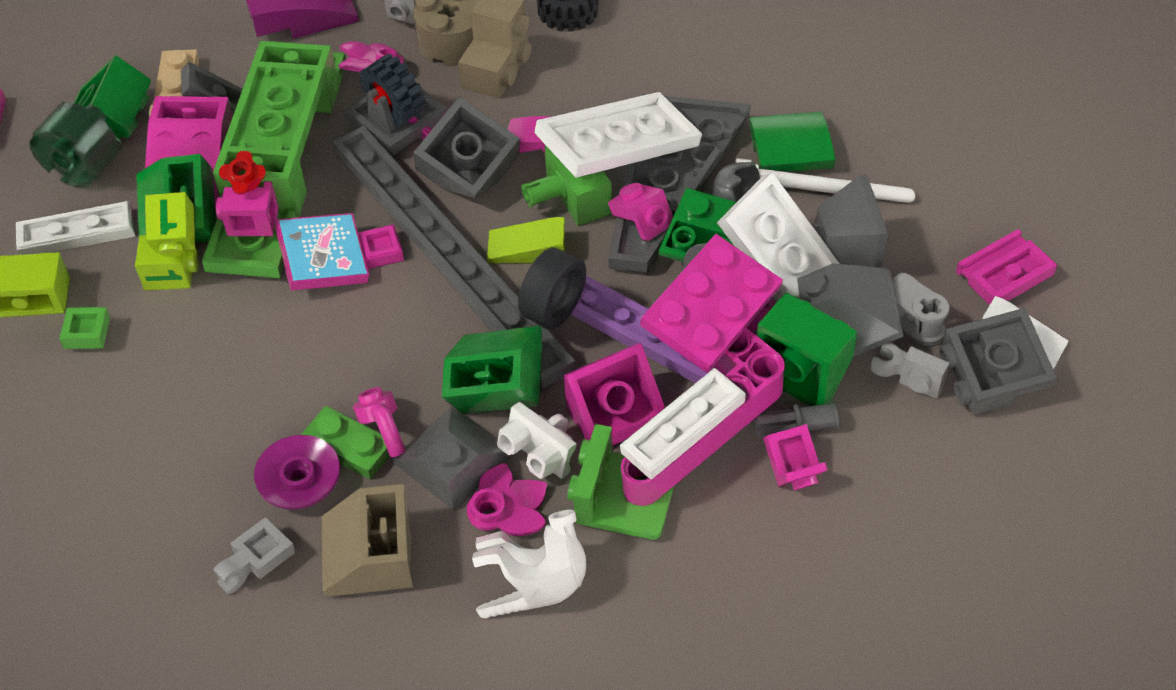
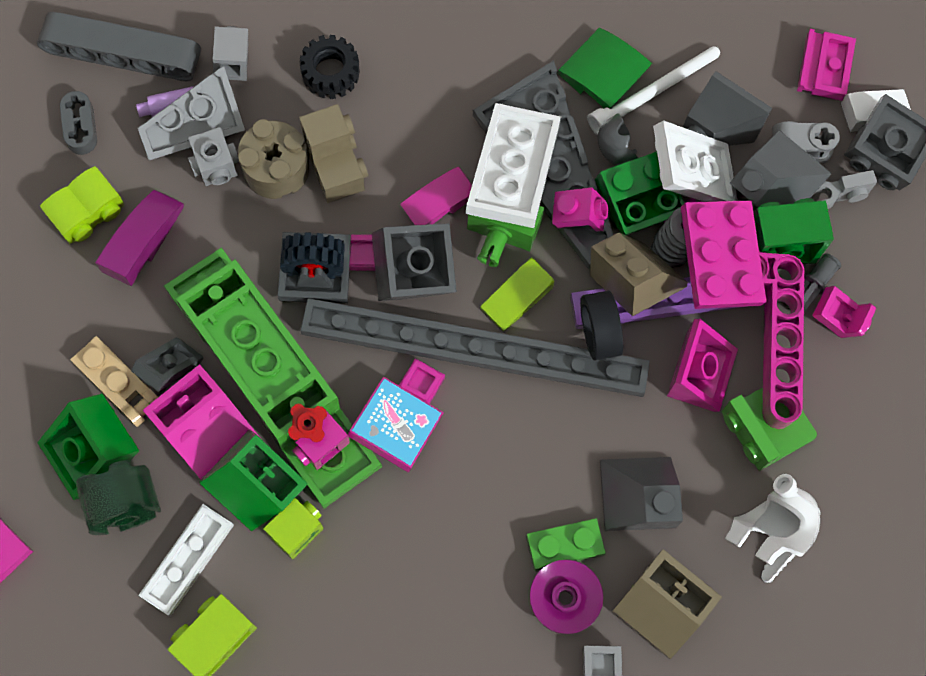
camera: 50 degrees left, 20 degrees up
bright green plate [59,307,110,349] -> none
lime brick [145,192,195,257] -> none
dark pink plate [339,41,404,72] -> none
dark pink plate [353,387,406,457] -> none
green slope [442,326,542,414] -> none
dark pink plate [467,463,547,536] -> none
white hips [497,402,577,479] -> none
white tile [620,368,745,480] -> none
none -> dark tan slope [590,233,688,316]

